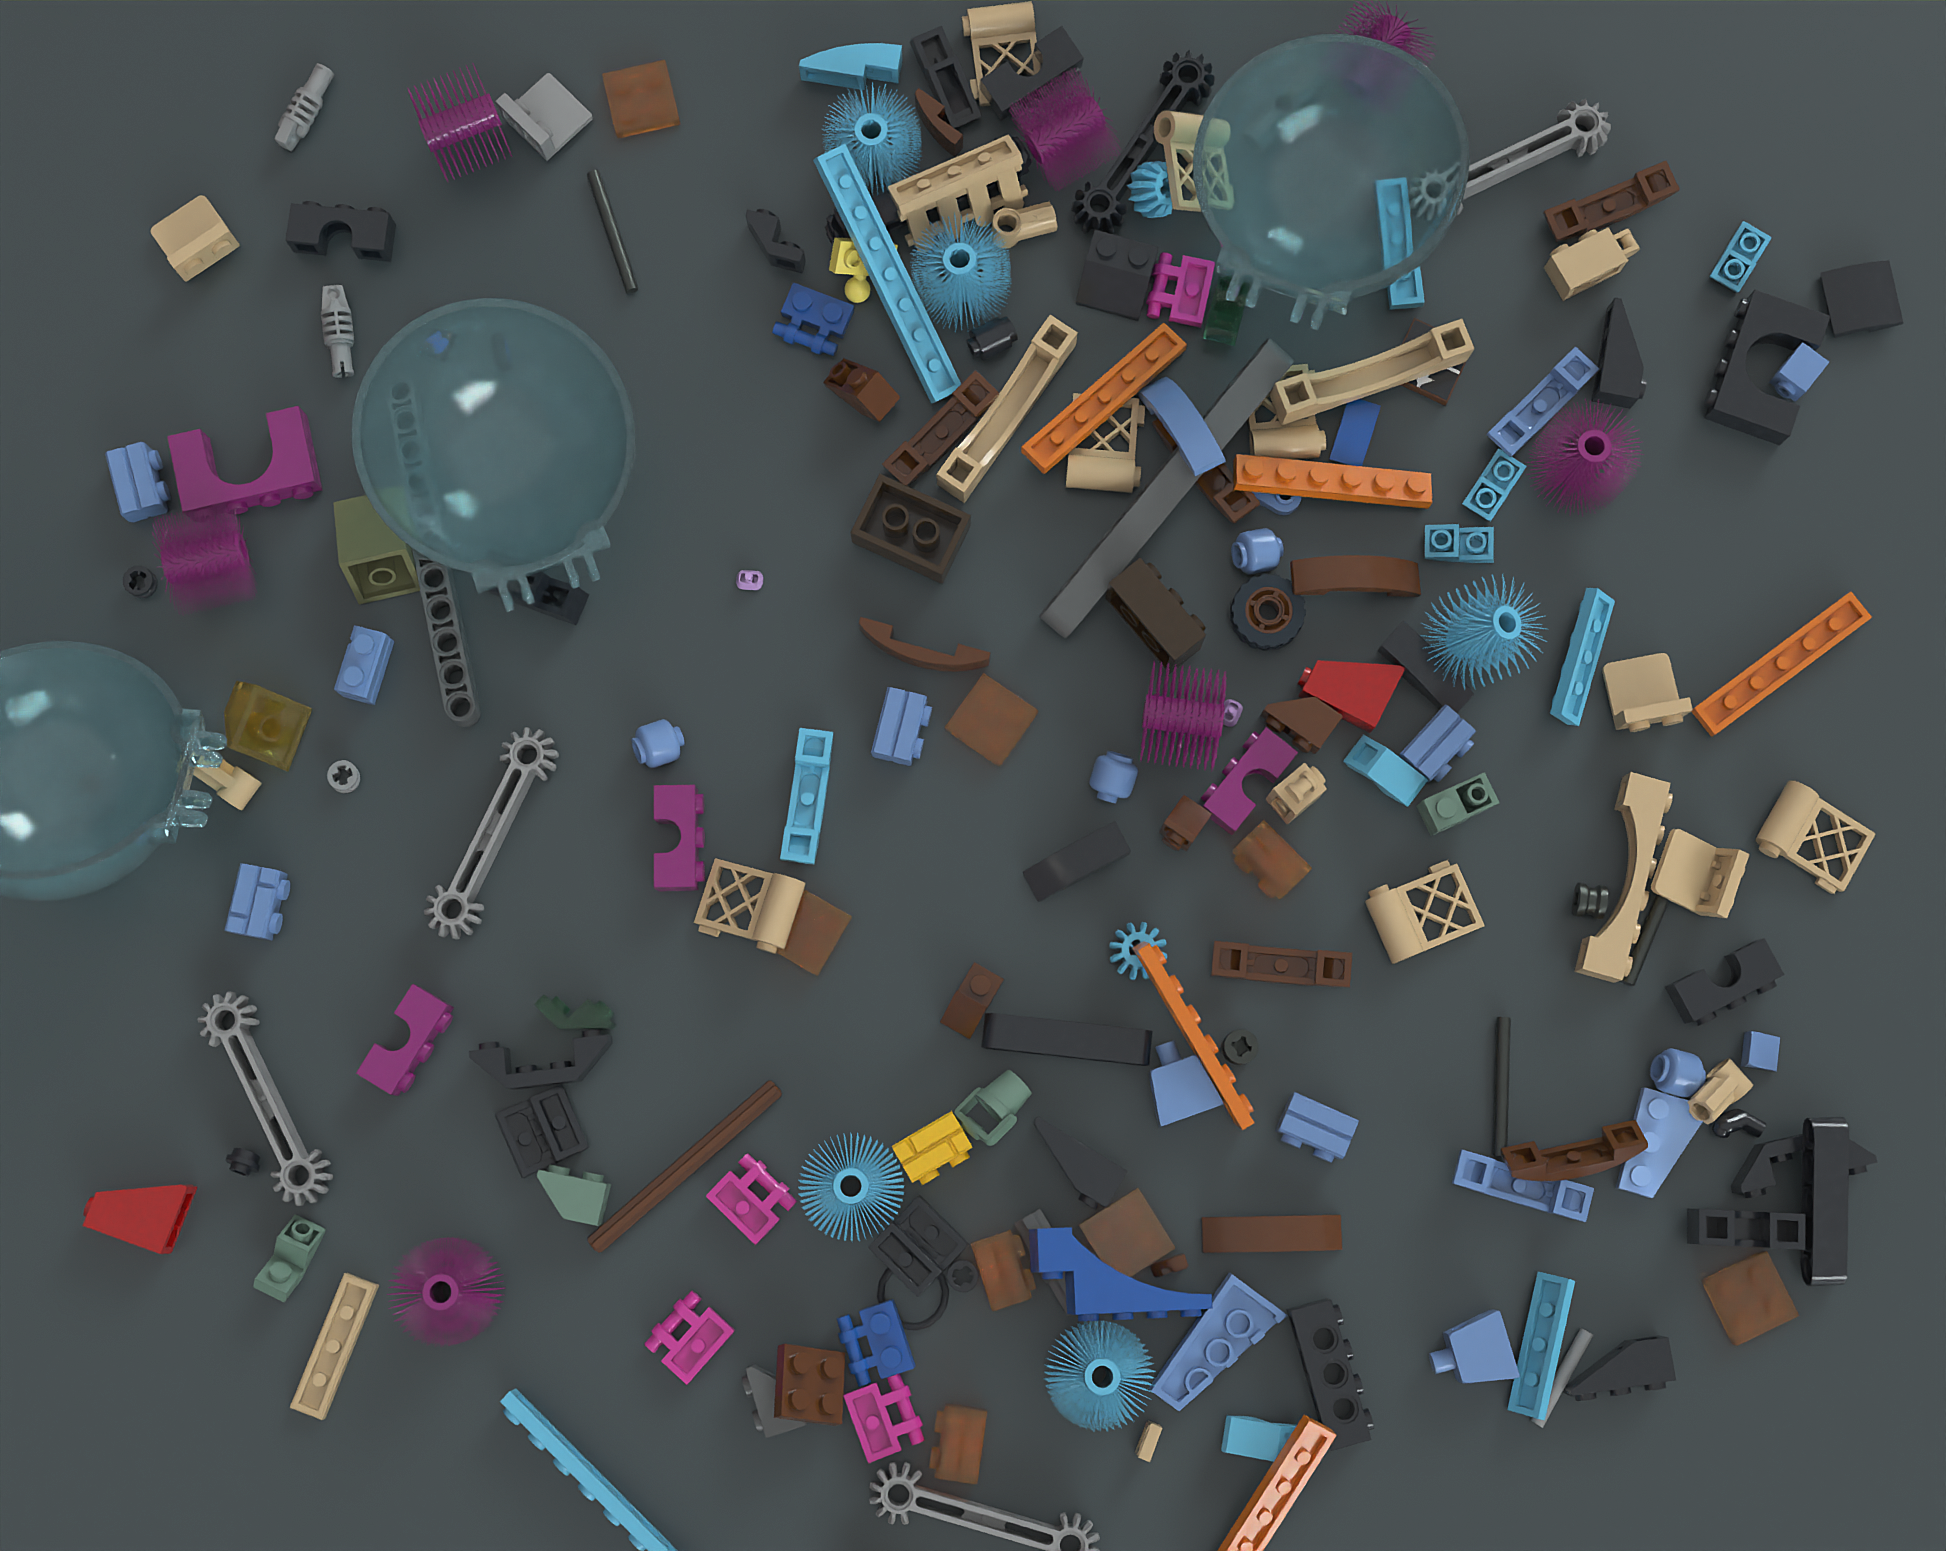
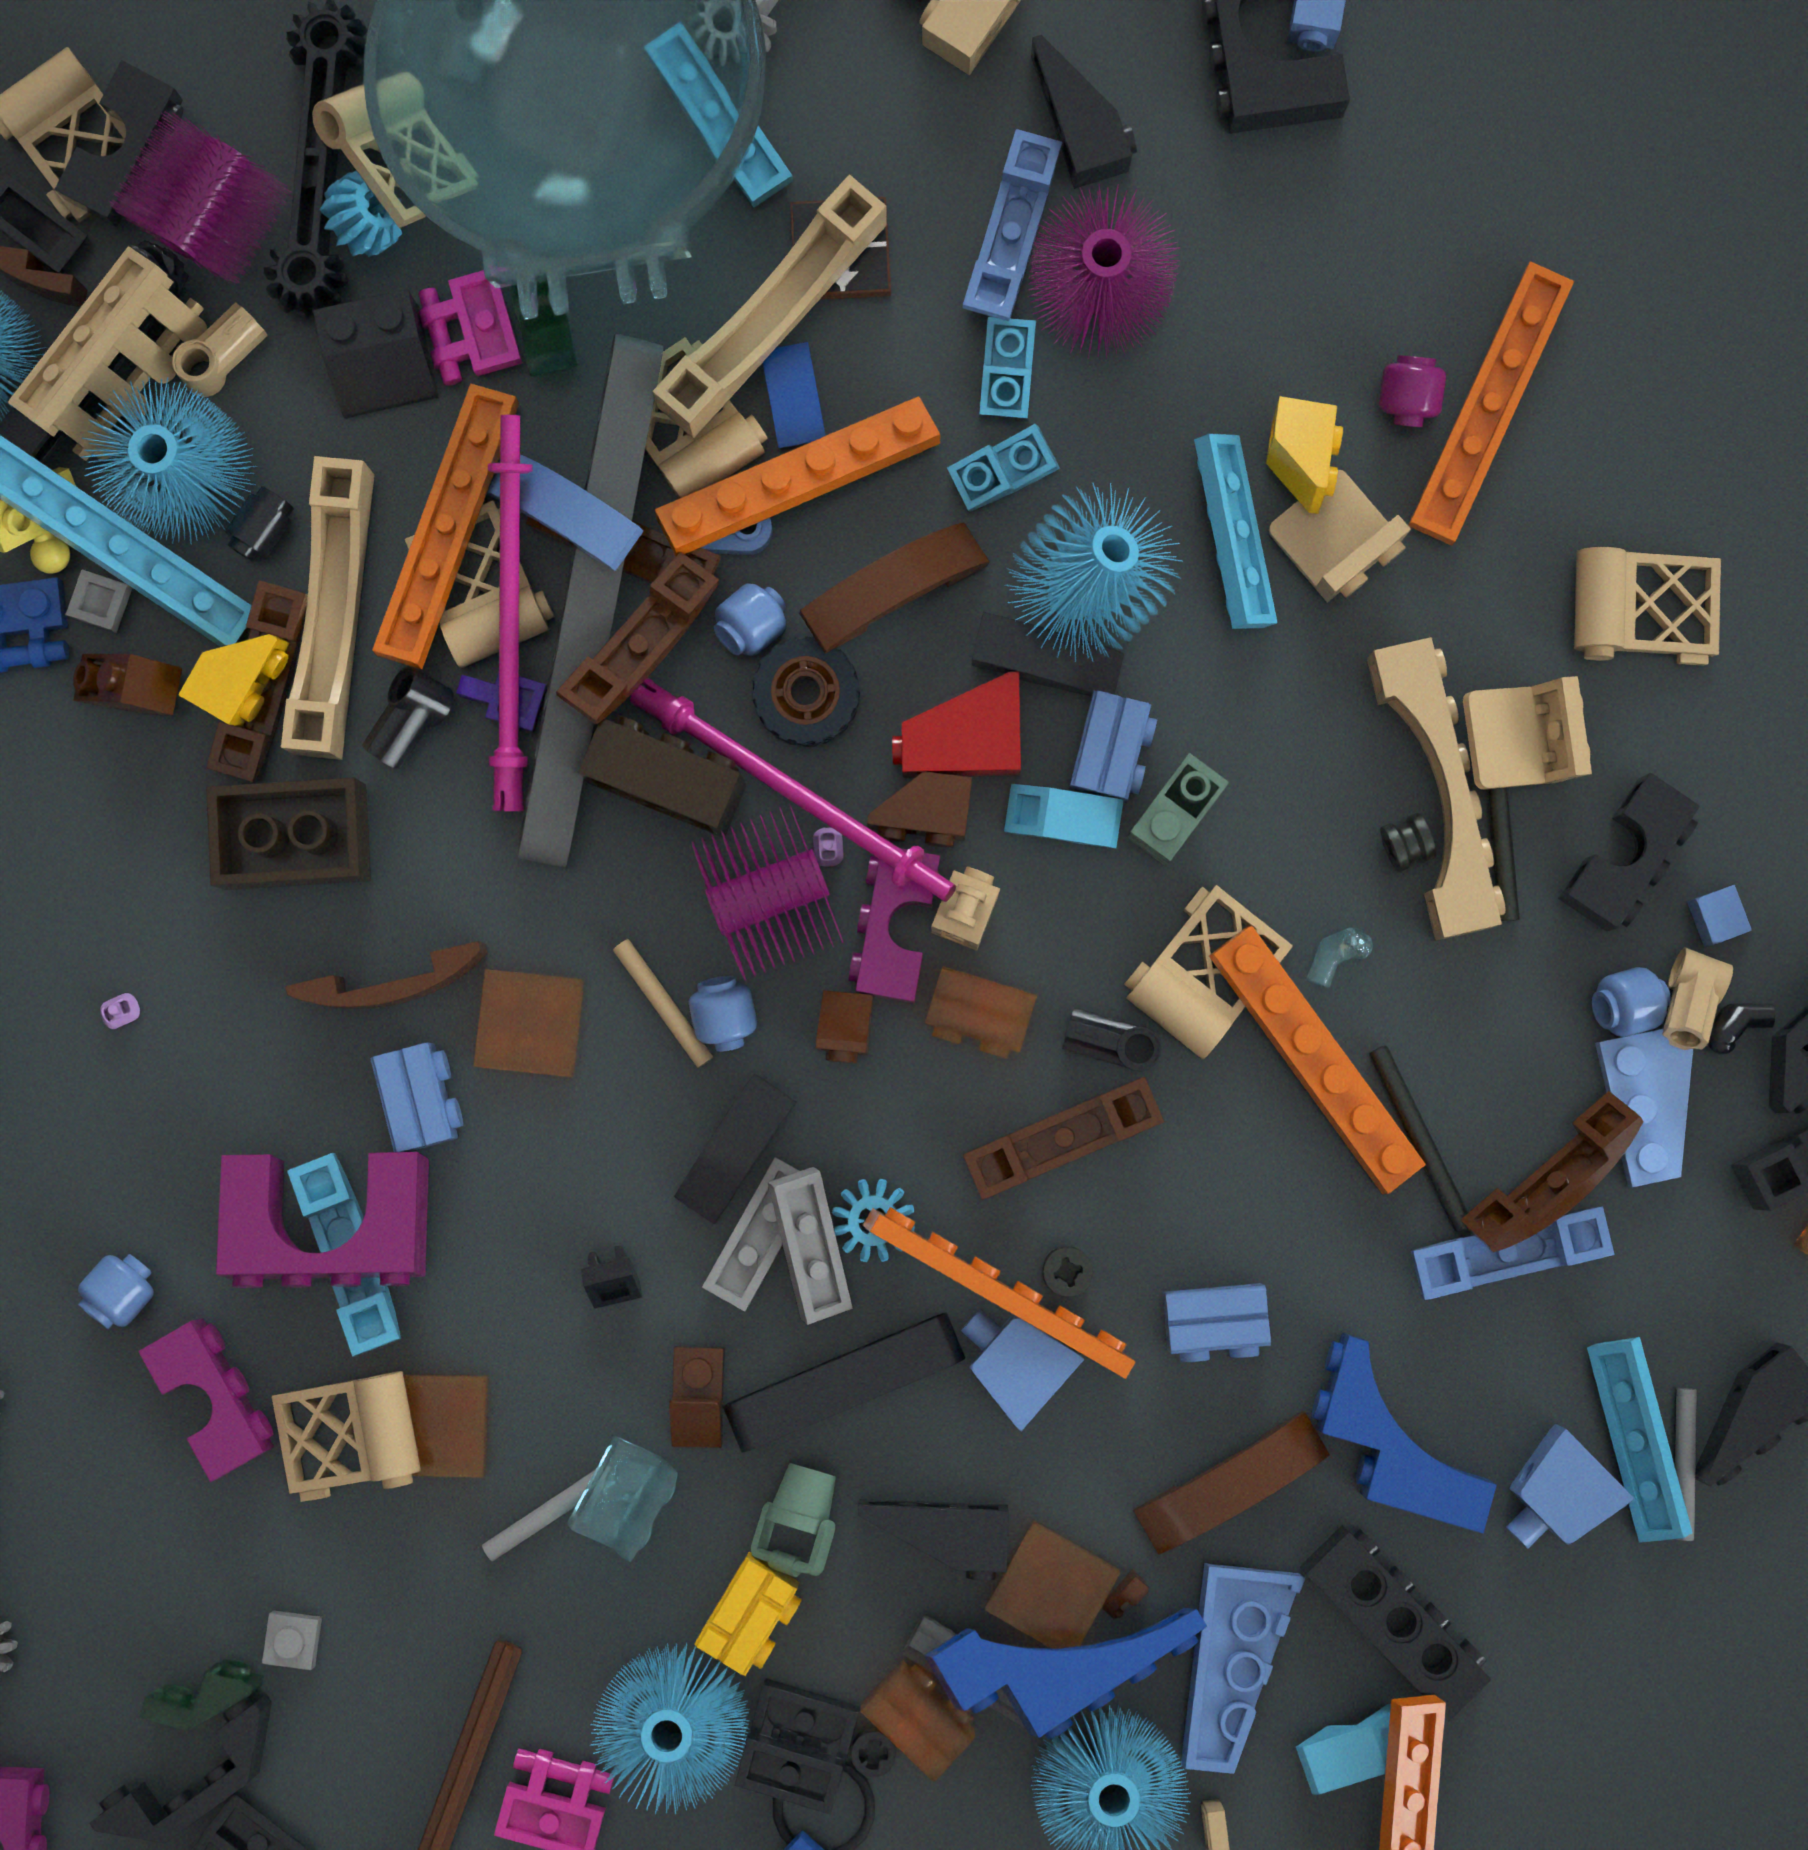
camera: 20 degrees left, 5 degrees up
none -> light grey plate [65,569,133,633]
none -> yellow slope [178,634,290,727]
none -> magenta arch [216,1152,429,1288]
none -> light grey plate [262,1610,322,1670]
none -> black piece [362,666,454,769]
none -> dark purple plate [456,672,547,733]
none -> light grey bar [482,1462,617,1561]
none -> dark pink bar [488,415,533,811]
none -> reddish brown slope [556,552,719,724]
none -> clear light blue bracket [567,1435,678,1562]
none -> black tile [581,1245,642,1309]
none -> tan bar [613,939,714,1069]
none -> dark pink bar [630,677,956,902]
none -> light grey plate [702,1157,800,1312]
none -> light grey plate [768,1167,853,1325]
none -> black piece [1062,1008,1162,1072]
none -> orange plate [1209,925,1426,1194]
none -> yellow slope [1266,396,1343,514]
none -> clear light blue arm [1306,928,1373,988]
none -> blue arch [1311,1333,1497,1534]
none -> magenta head [1379,355,1446,427]

